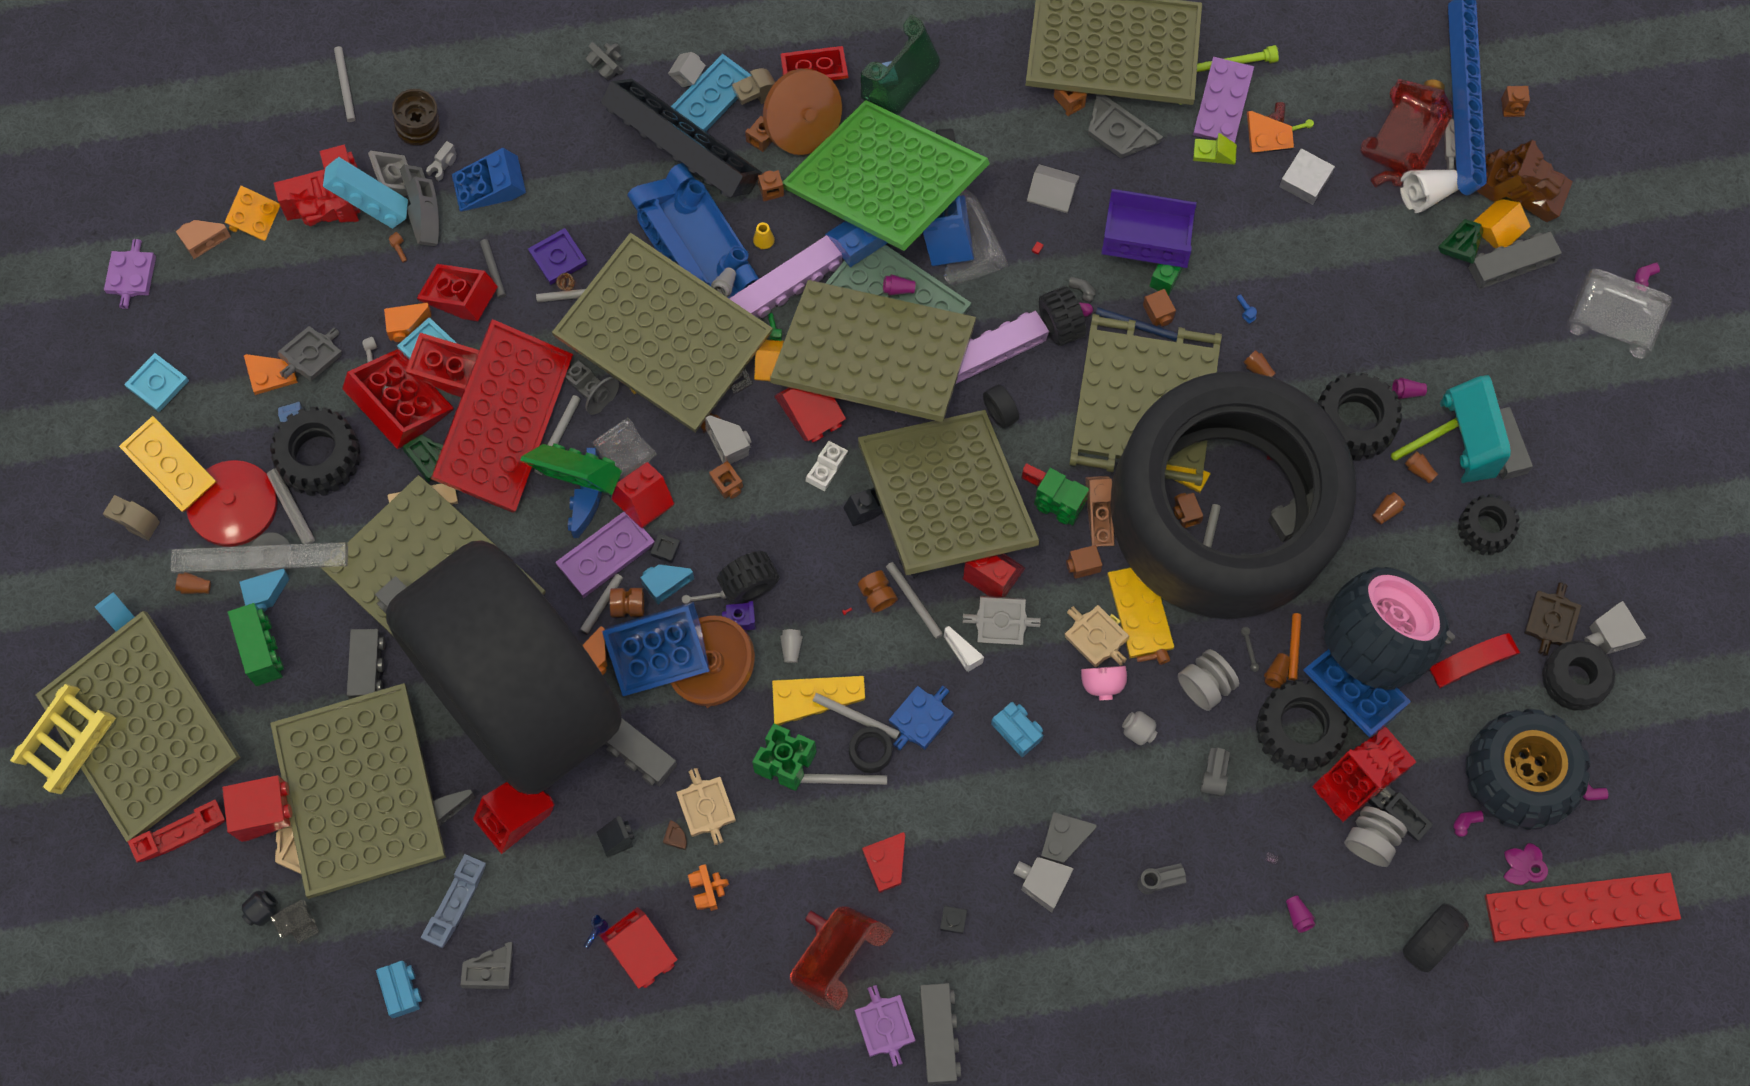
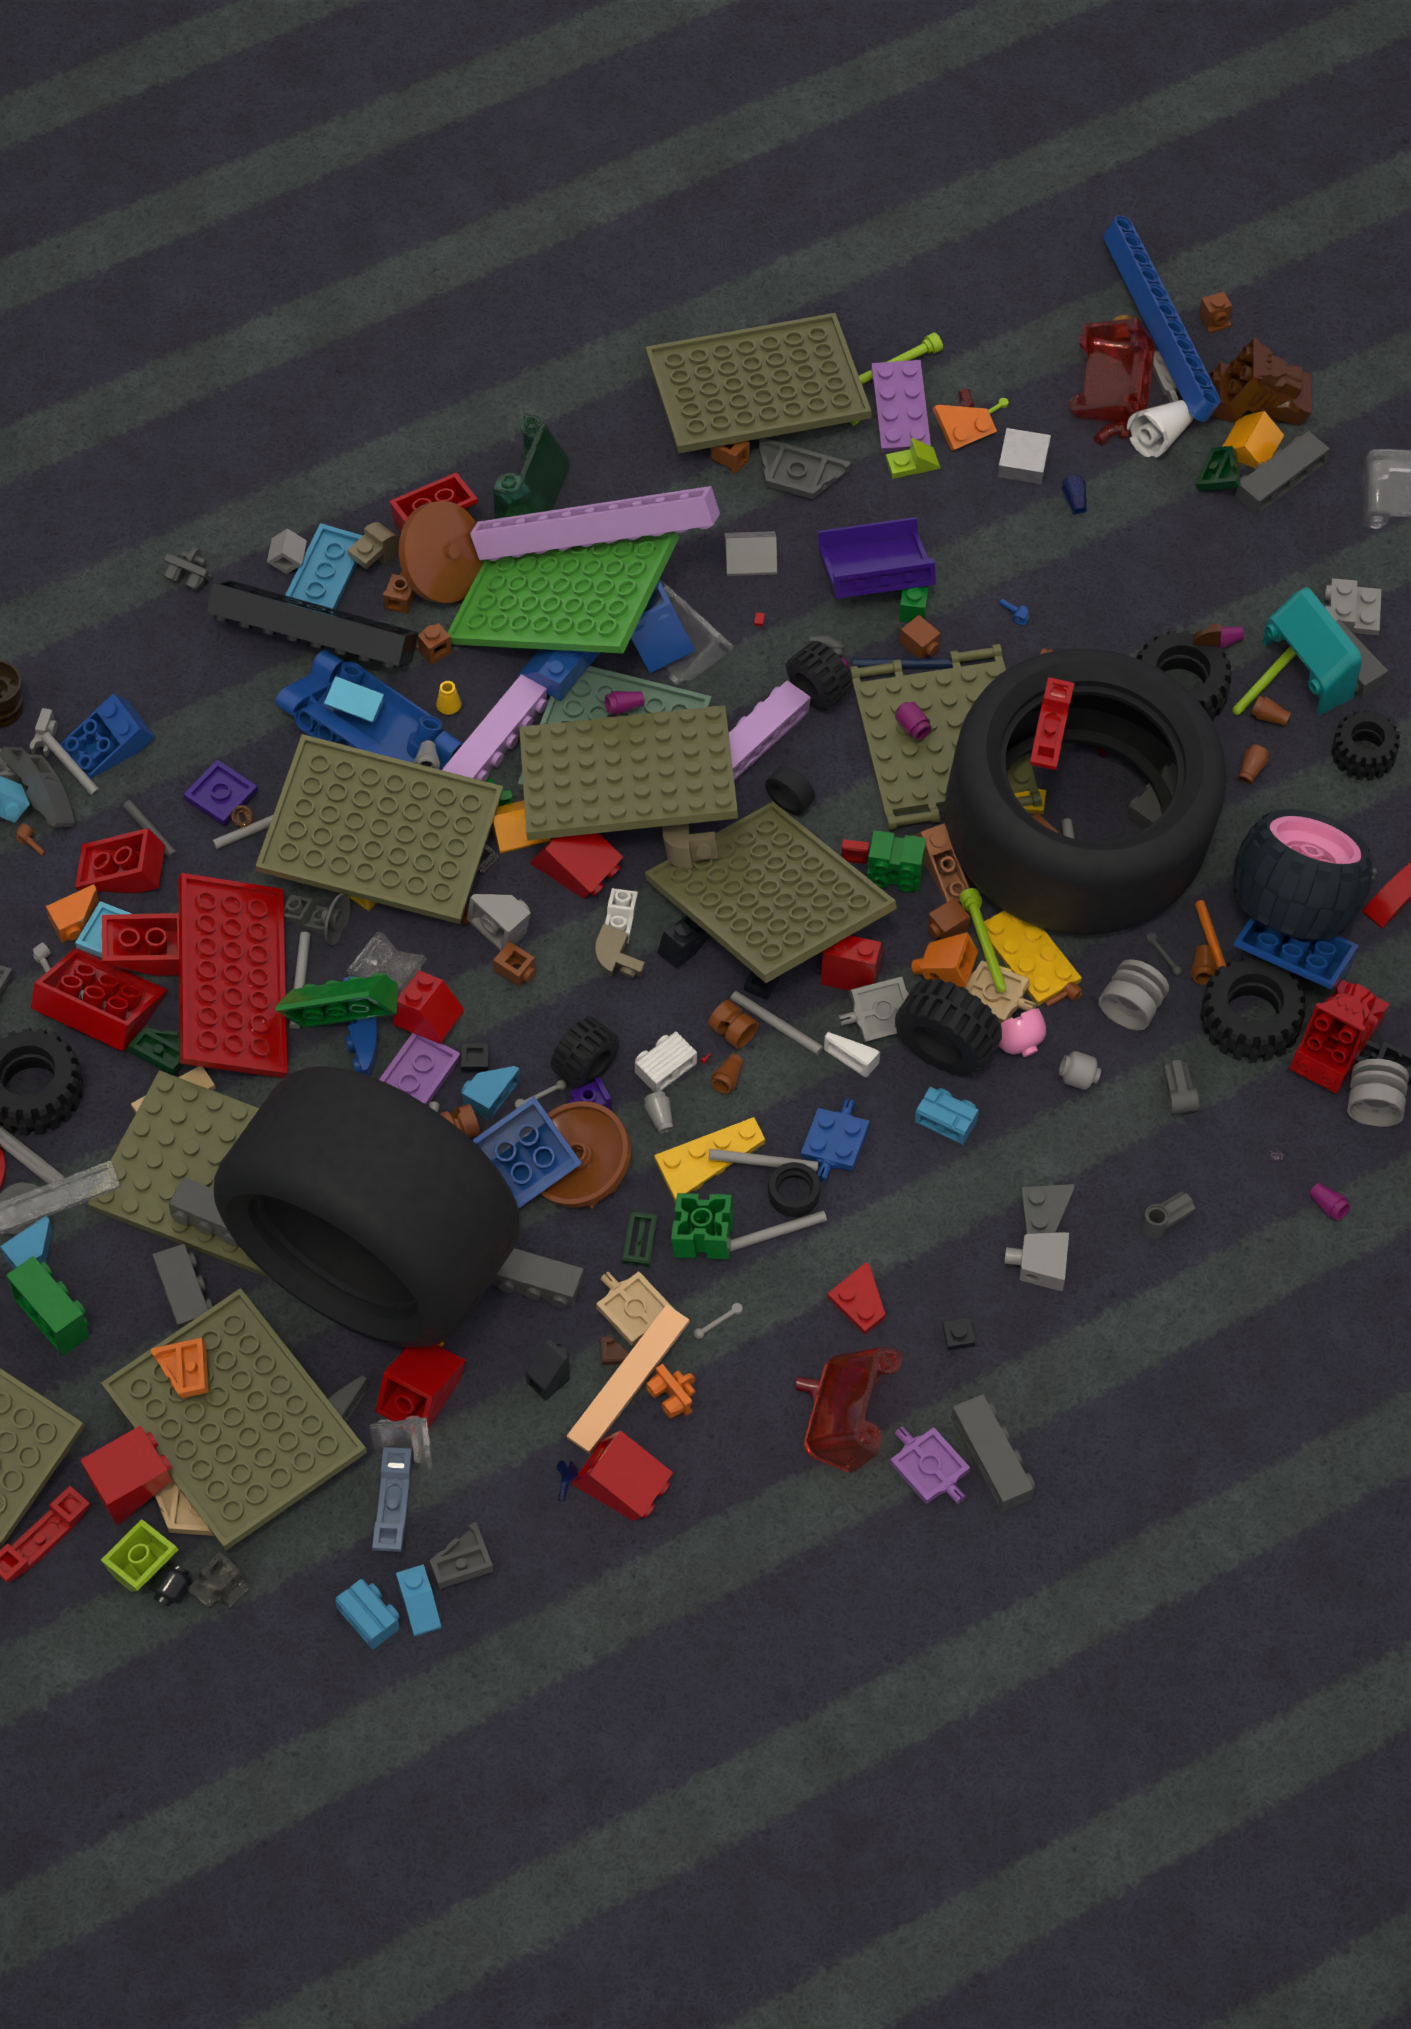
camera: 20 degrees left, 10 degrees down
none -> light grey bar [41,732,99,796]
none -> lime slope [101,1519,179,1592]
none -> orange wing [151,1338,209,1398]
none -> medium azure brick [324,676,384,723]
none -> clear bracket [370,1416,433,1472]
none -> dark azure slope [396,1564,442,1637]
none -> lavender brick [470,486,720,561]
none -> light nougat tile [567,1305,690,1454]
none -> dark tan brick [595,923,645,978]
none -> dark green tile [622,1211,658,1267]
none -> white brick [635,1031,697,1093]
none -> dark tan brick [663,824,719,868]
none -> light grey hinge [694,1303,743,1339]
none -> dark orange cone [711,1054,744,1094]
none -> magenta brick [895,702,932,740]
none -> black tyre [895,979,1002,1076]
none -> orange torso [911,932,978,987]
none -> lime piece [959,888,1006,993]
none -> red slope [1030,677,1074,770]
none -> clear blue cone [1061,475,1087,514]
none -> reddish brown tile [1193,624,1222,646]
none -> light grey plate [1325,578,1381,635]

